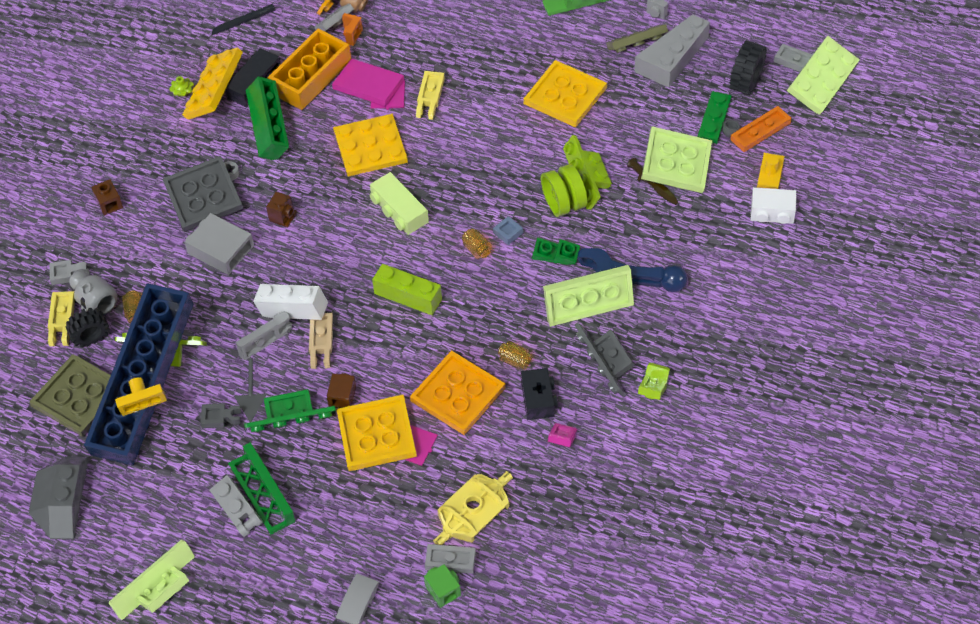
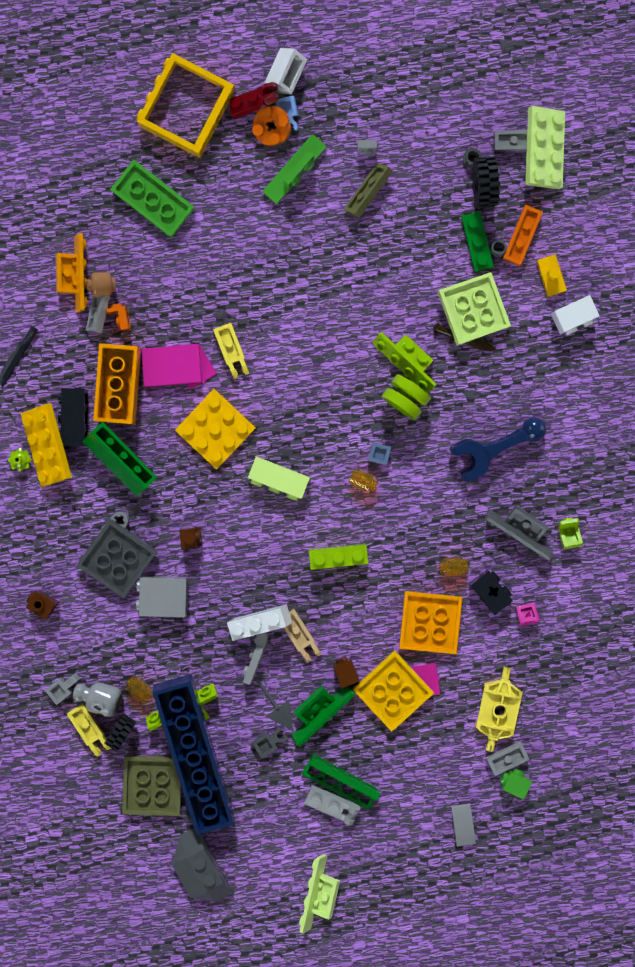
camera: 35 degrees left, 35 degrees up
yellow tile [115,377,167,416] -> none
yellow plate [523,60,607,128] -> none
green slope [531,237,580,265] -> none
yellowish green plate [543,265,634,327] -> none
light grey wedge [634,14,710,87] -> none

